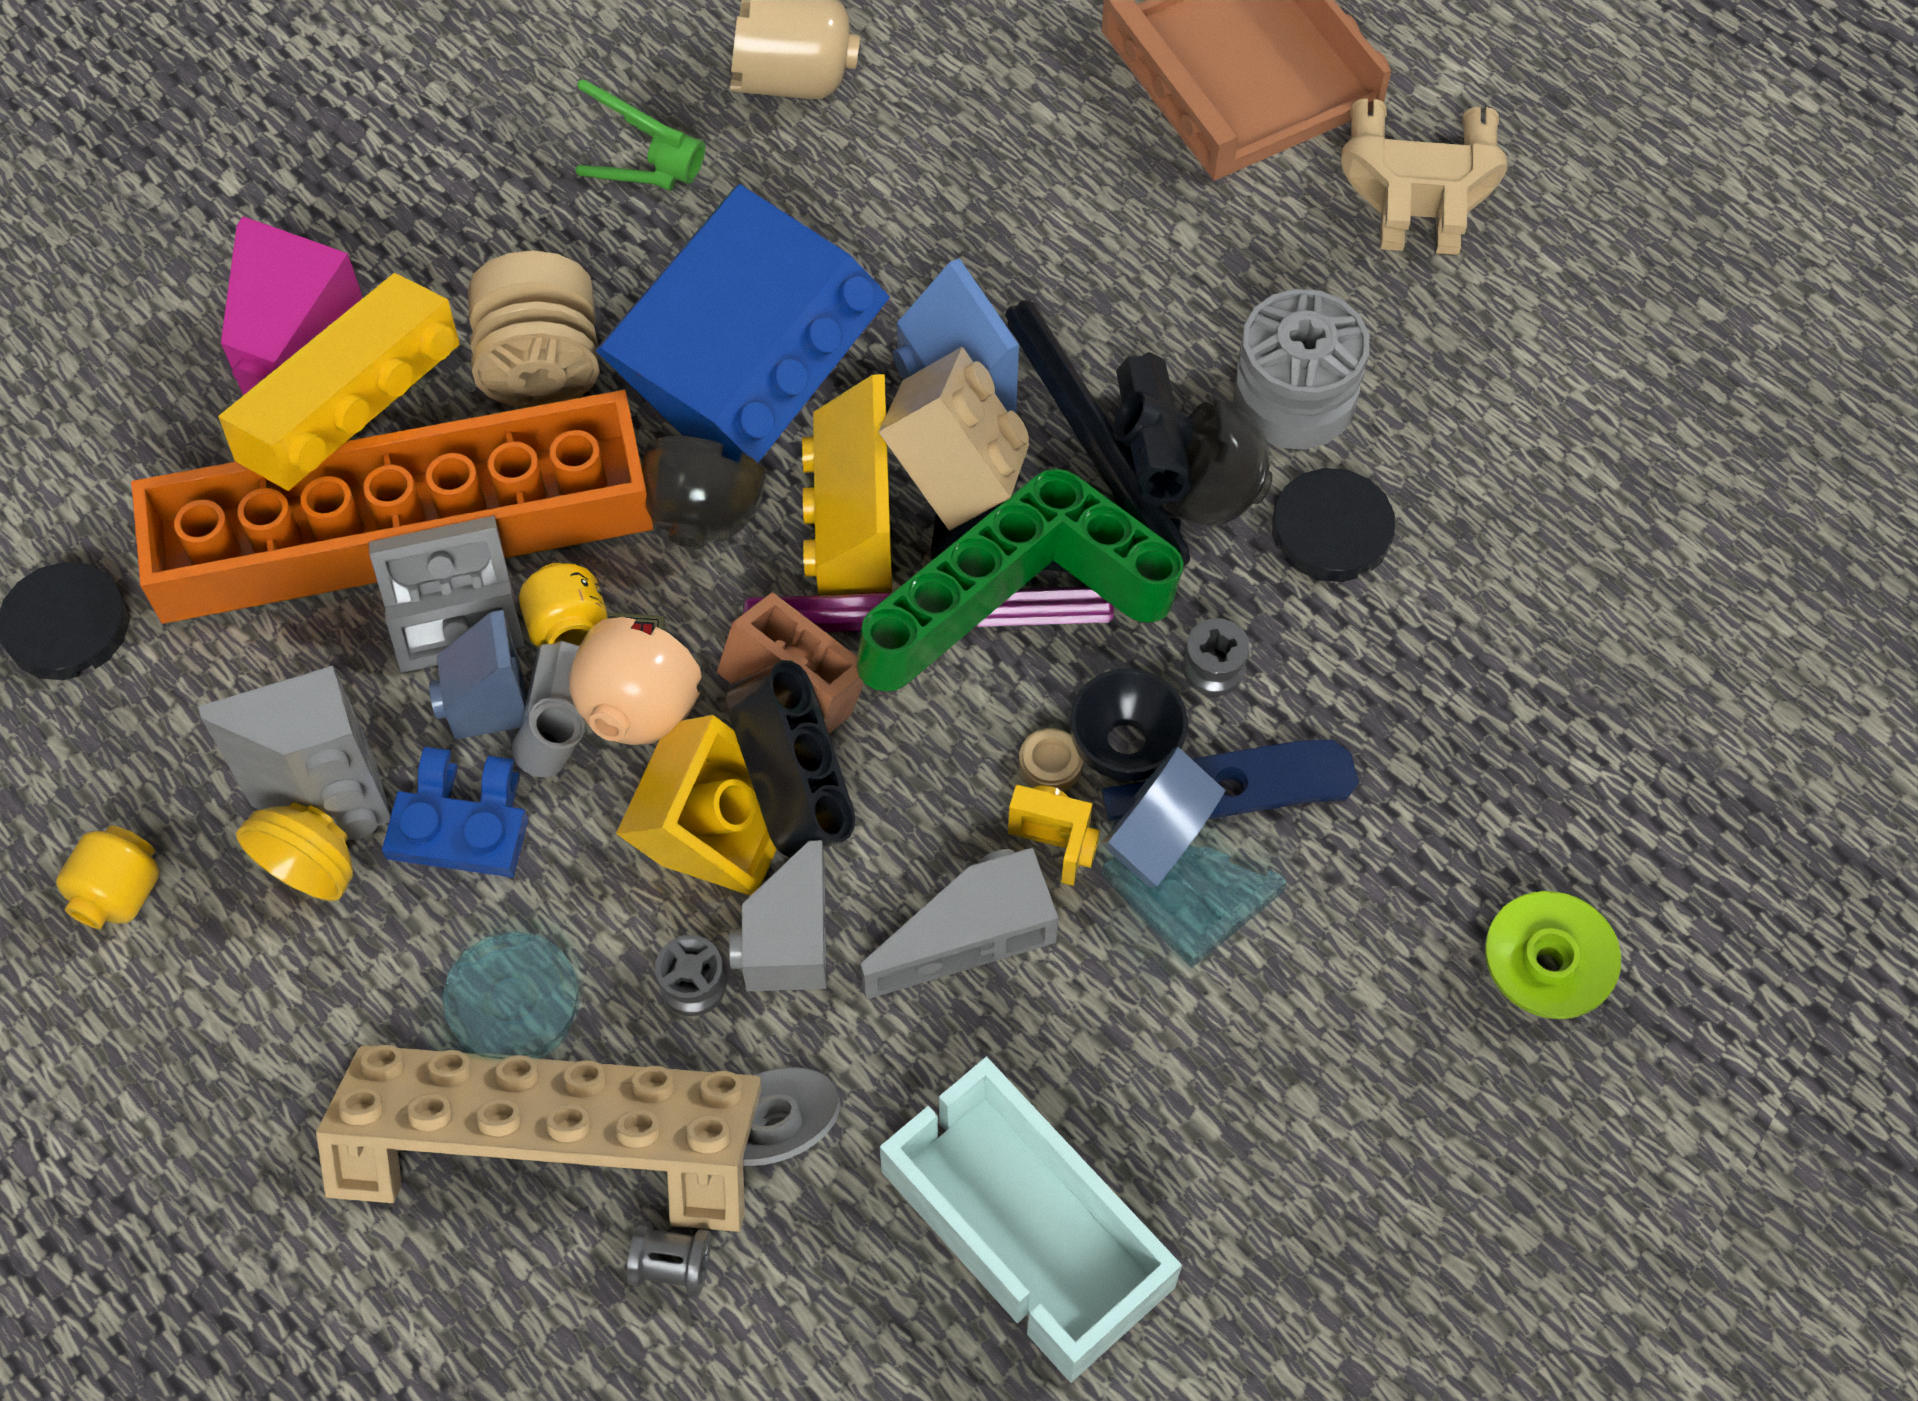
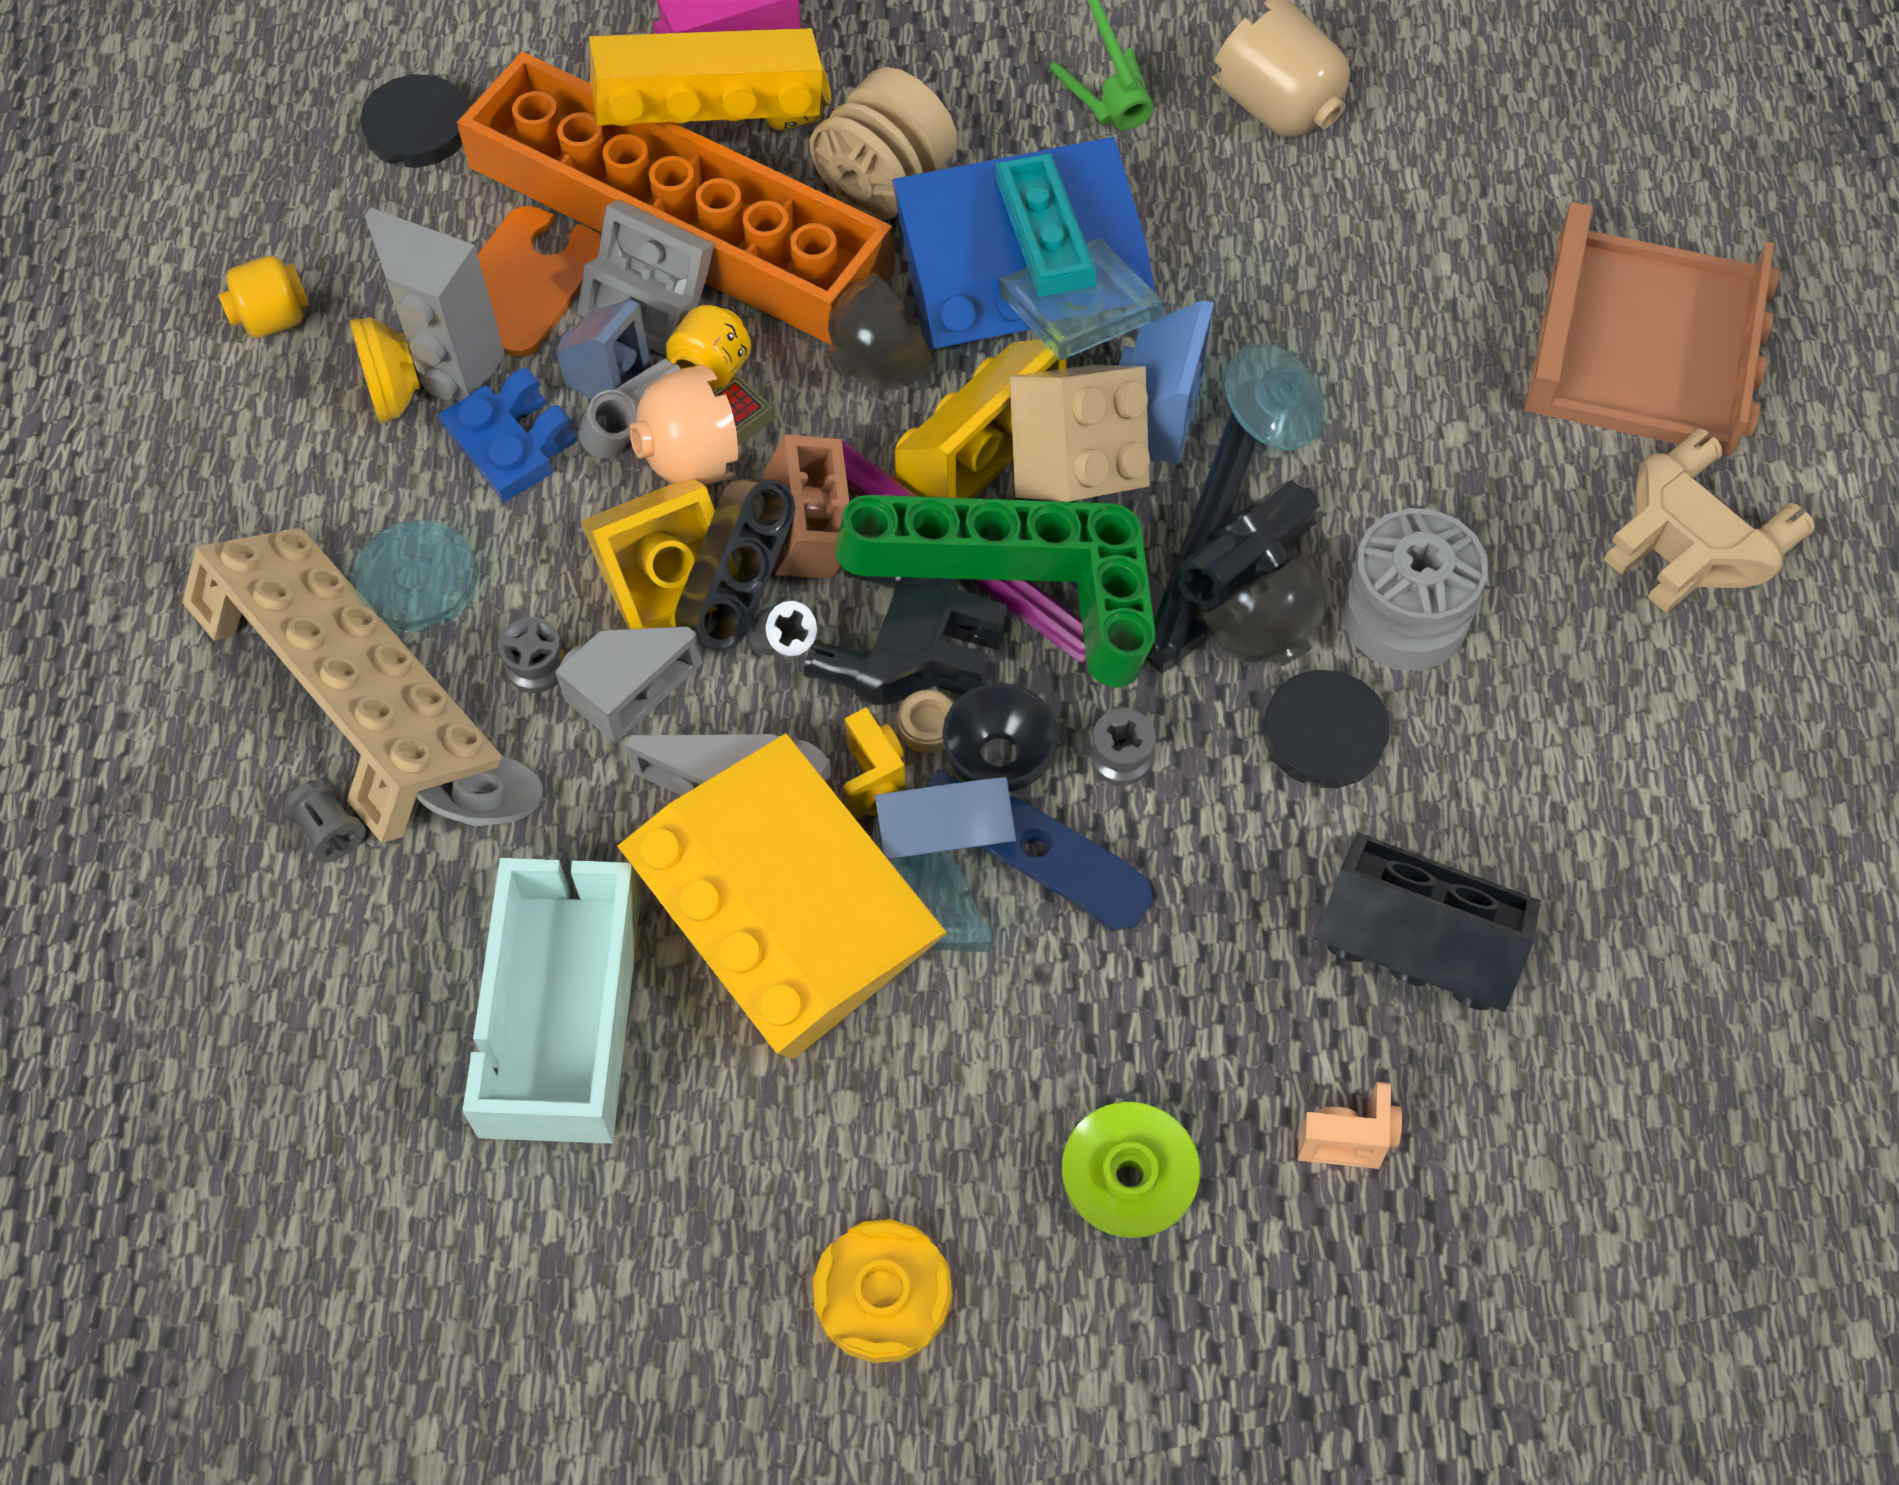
camera: 45 degrees right, 0 degrees up
none -> orange piece [478,206,601,357]
none -> yellow slope [617,733,947,1059]
none -> flat silver bush [746,601,817,656]
none -> black connector [804,569,1006,705]
none -> yellow tile [813,1219,952,1363]
none -> teal tile [995,154,1096,297]
none -> clear light blue tile [999,238,1163,361]
none -> clear light blue dish [1224,343,1325,451]
none -> light nougat bracket [1298,1082,1402,1169]
none -> black slope [1314,832,1541,1012]

